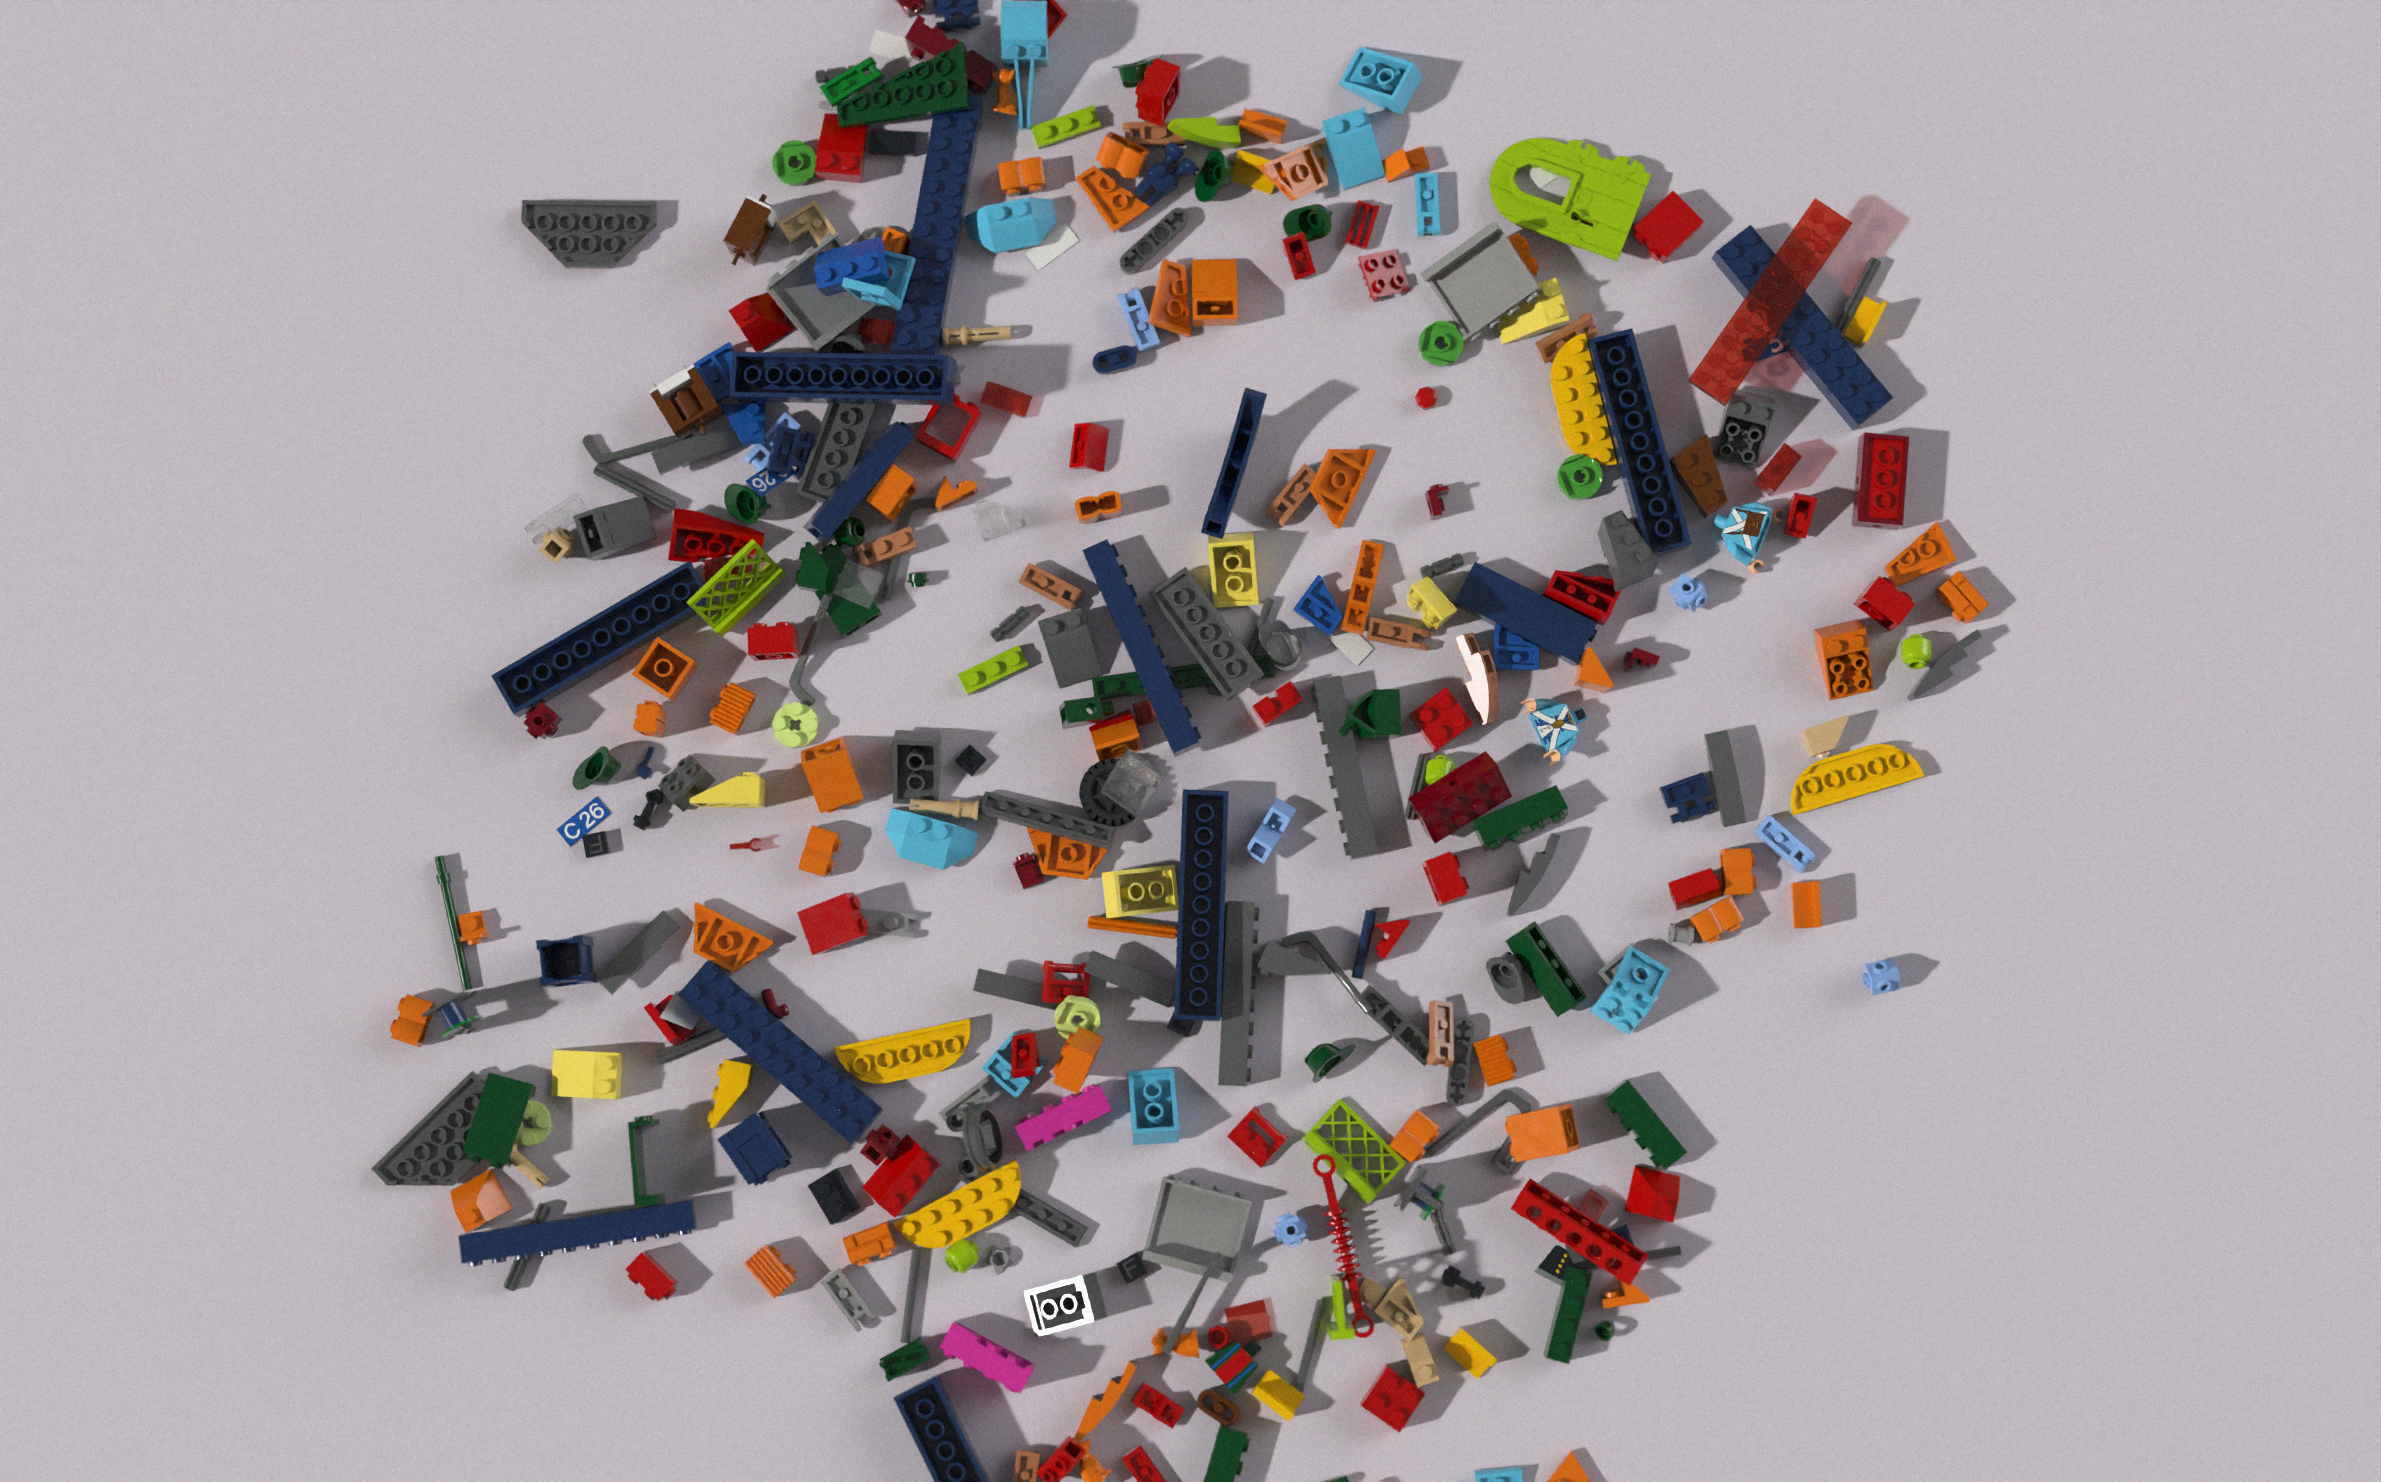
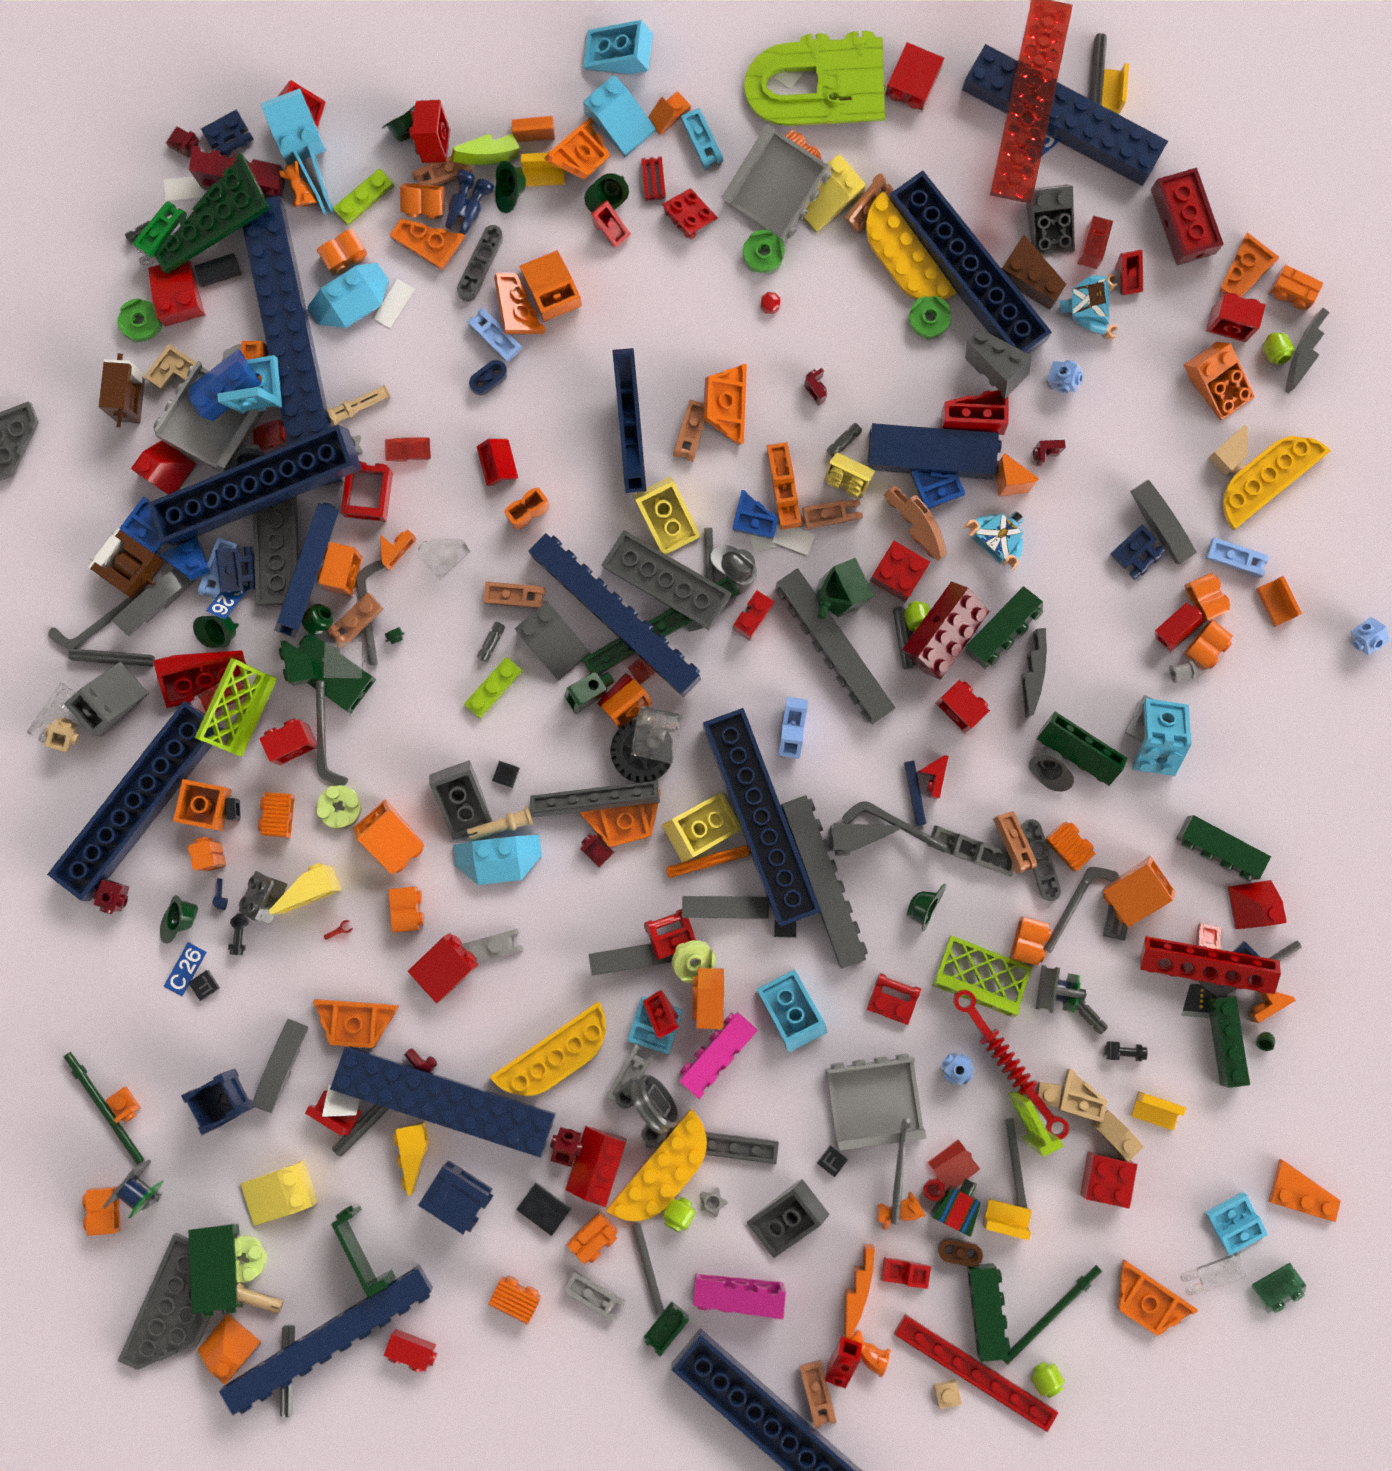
camera: 25 degrees left, 0 degrees up
none -> black tile [226,798,241,821]

